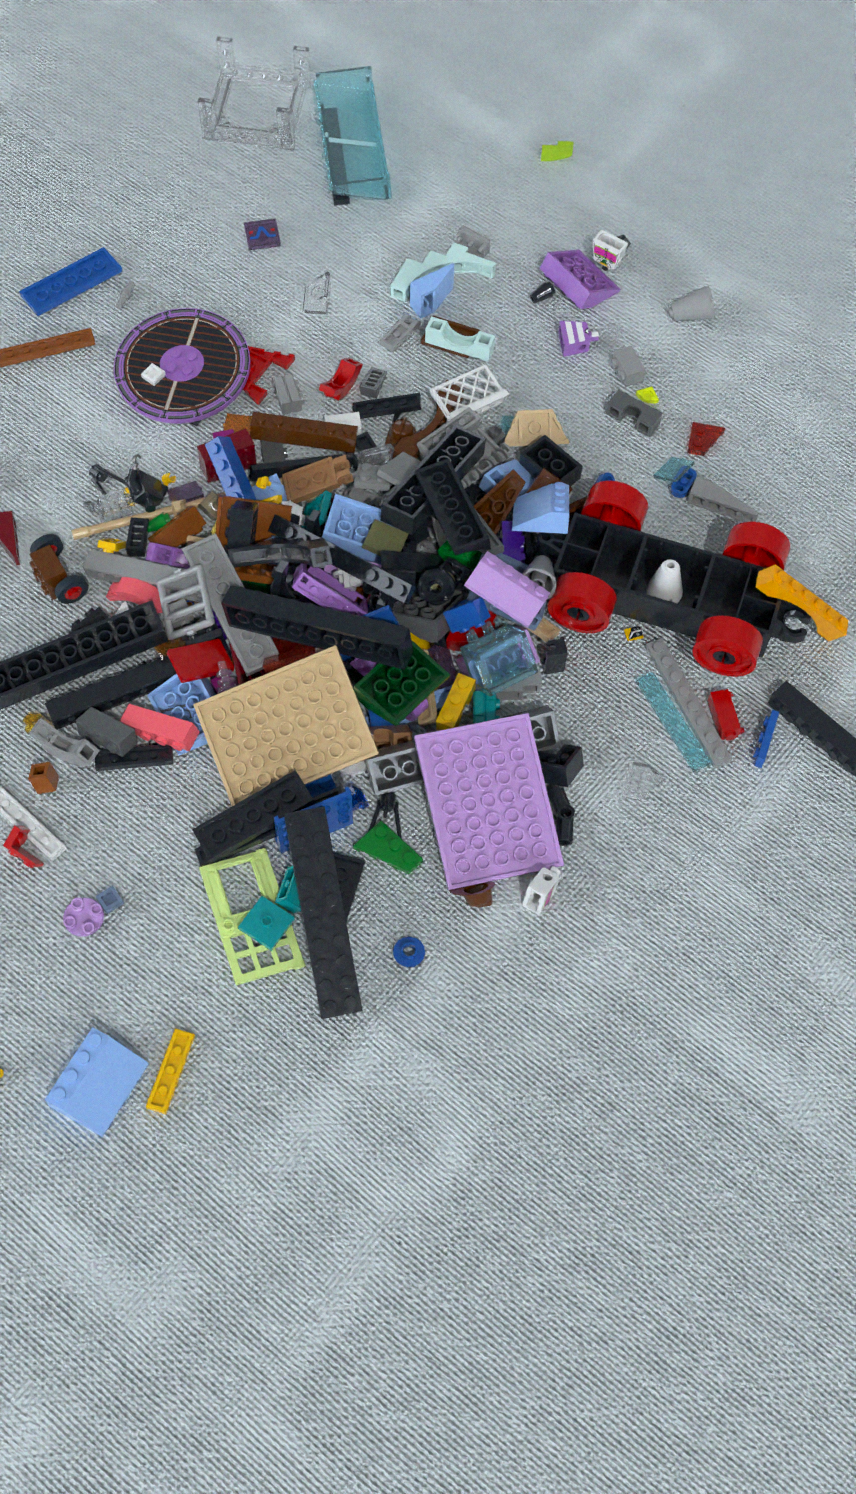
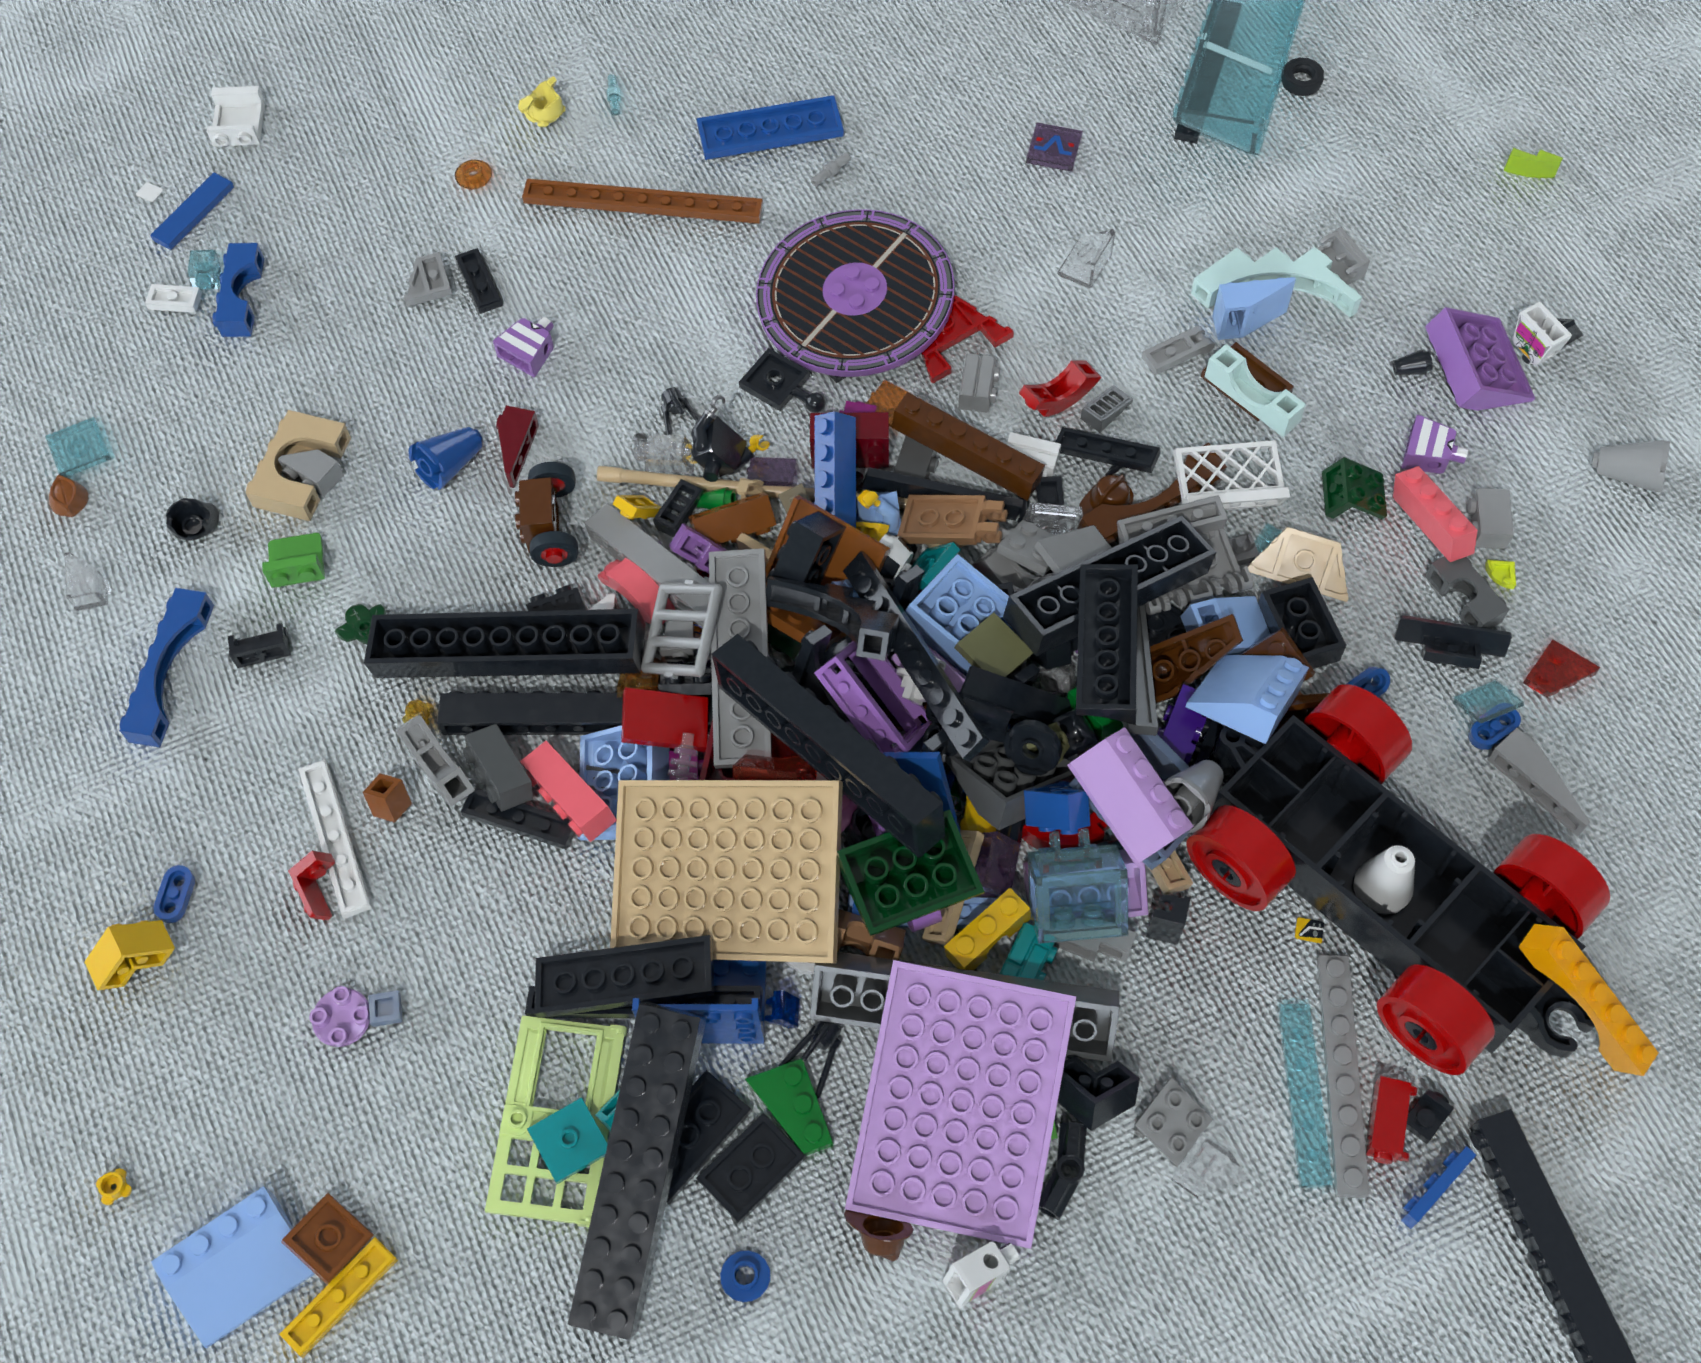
camera: 30 degrees right, 0 degrees up
white tile [141,363,166,386] -> none
none -> dark orange tile [281,1193,374,1285]
none -> black tile [696,1113,806,1224]
none -> black plate [739,348,826,413]
none -> light grey hinge [1134,1077,1213,1167]
none -> black tyre [1281,57,1324,96]
none -> dark green bracket [1322,457,1387,519]
none -> coral brick [1393,466,1478,562]
none -> black bracket [1395,615,1512,669]
none -> black bracket [1406,1089,1454,1144]

